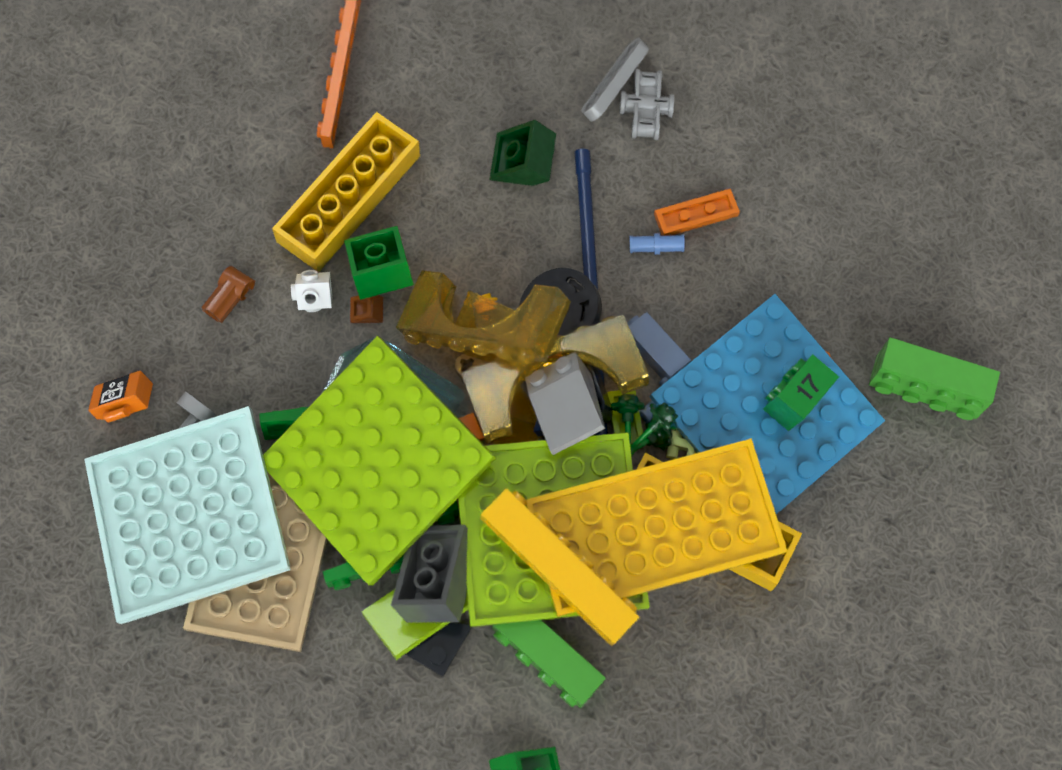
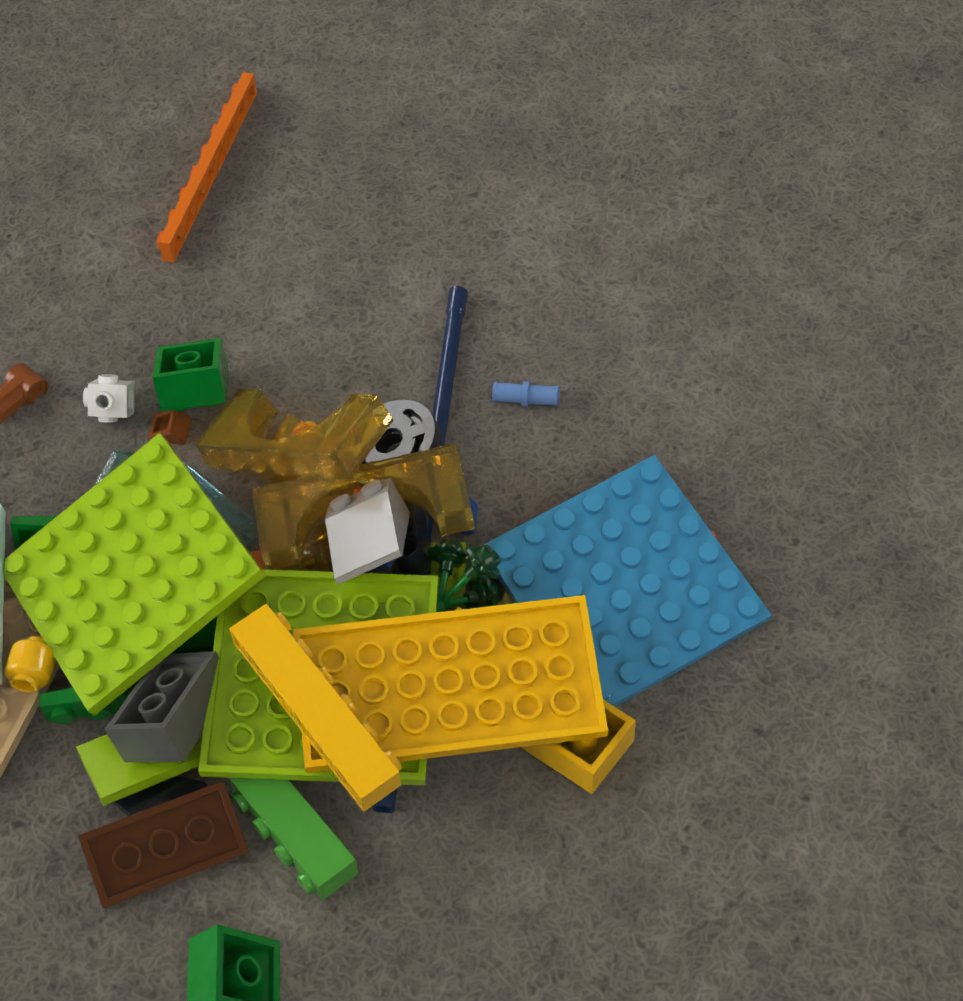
camera: 15 degrees right, 15 degrees down
yellow brick [272,112,420,273] -> none
dark green slope [489,120,557,186] -> none
light grey beam [581,38,649,121] -> none
sand blue brick [618,312,691,386] -> none
light grey axle [620,69,674,141] -> none
orange plate [654,188,740,236] -> none
green brick [763,354,839,431] -> none
bright green brick [869,337,1000,420] -> none
none -> yellow head [4,636,56,693]
none -> reddish brown plate [78,781,249,909]

